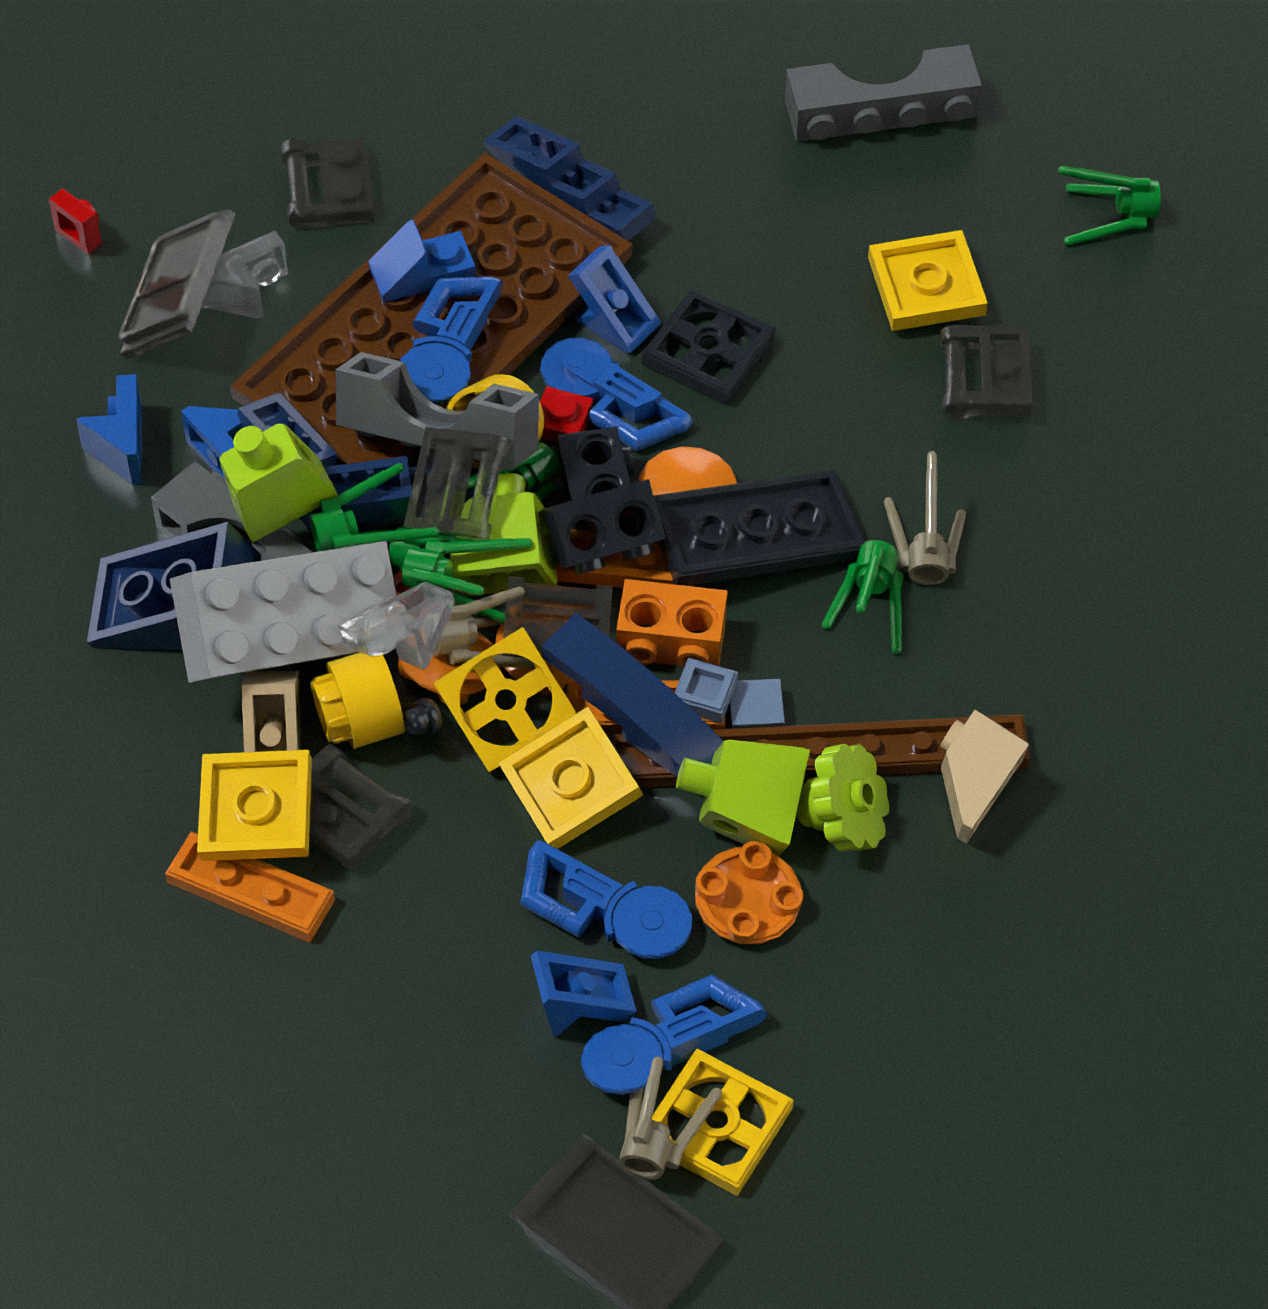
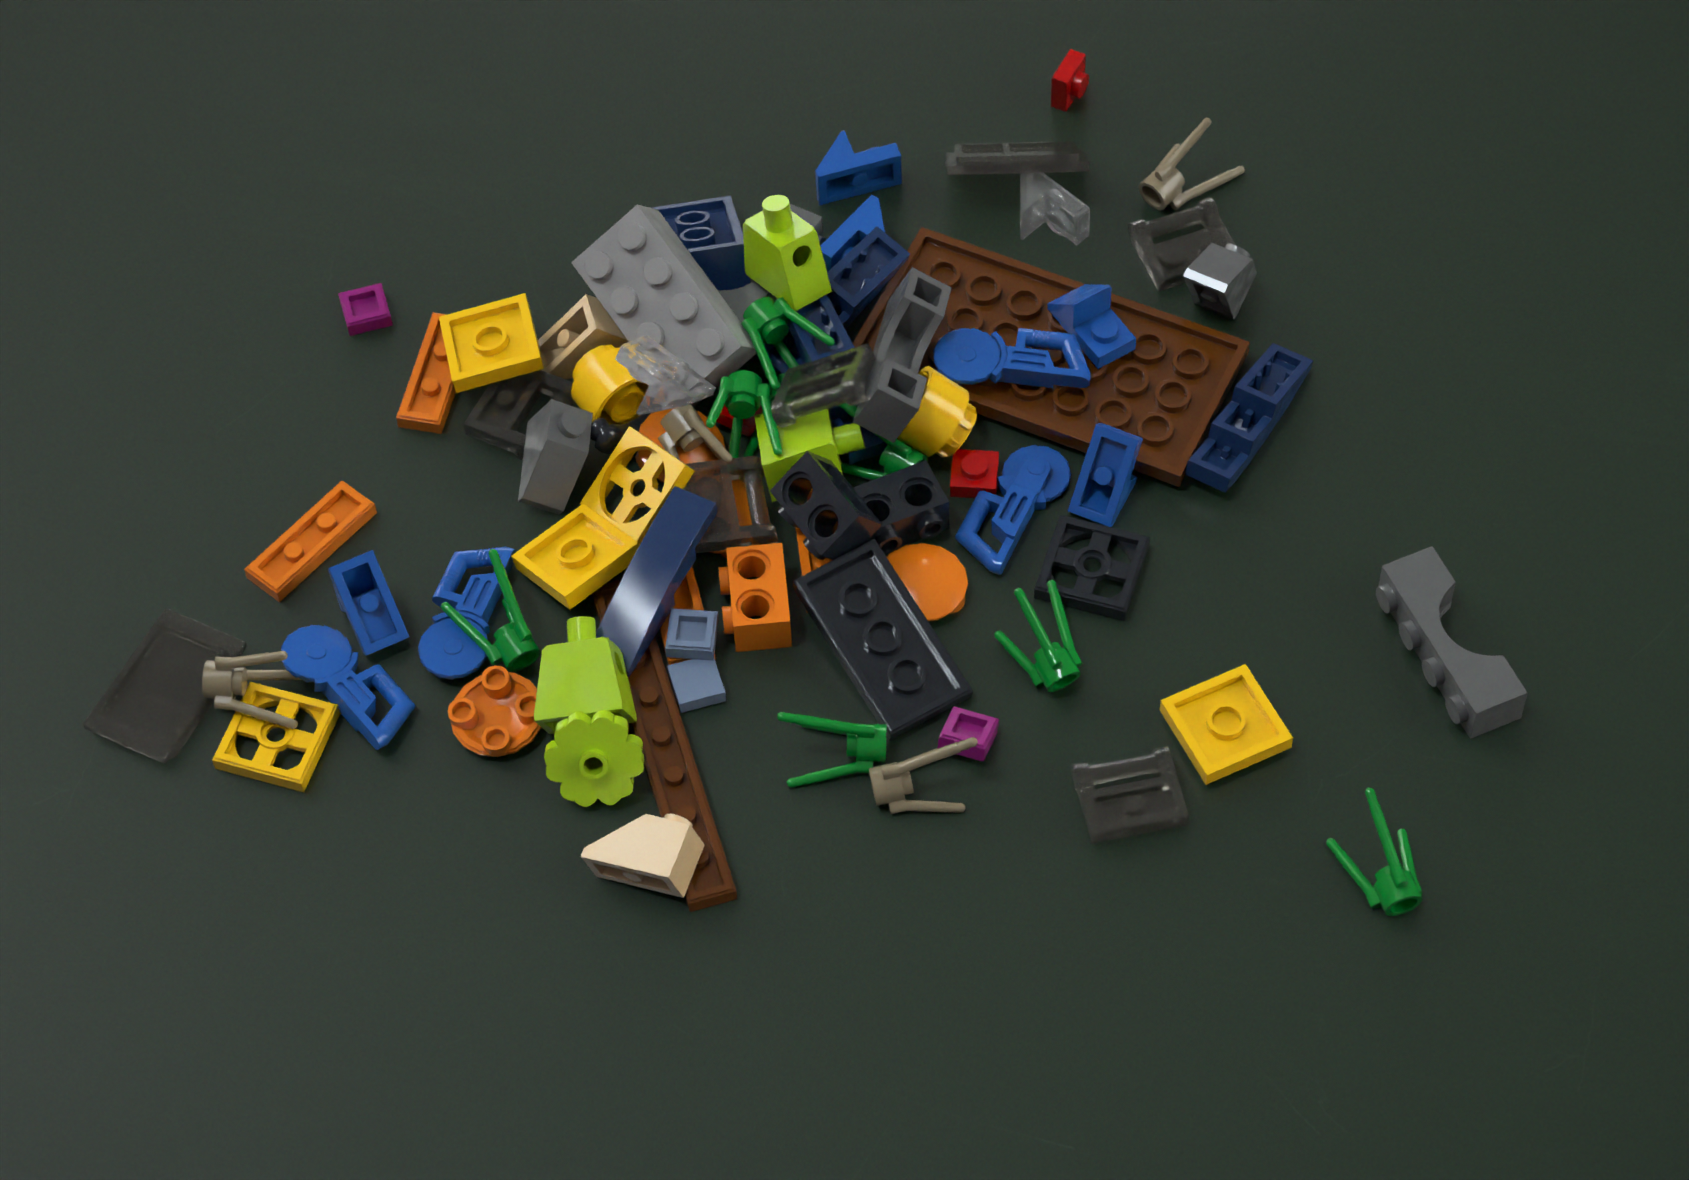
camera: 80 degrees right, 0 degrees up
none -> orange tile [244,480,377,603]
none -> magenta tile [338,283,393,336]
none -> green plant [441,549,541,672]
none -> dark grey slope [518,399,593,515]
none -> magenta tile [937,706,999,762]
none -> green plant [994,580,1083,692]
none -> dark tan plant [1139,118,1245,210]
none -> dark grey slope [1183,243,1257,320]

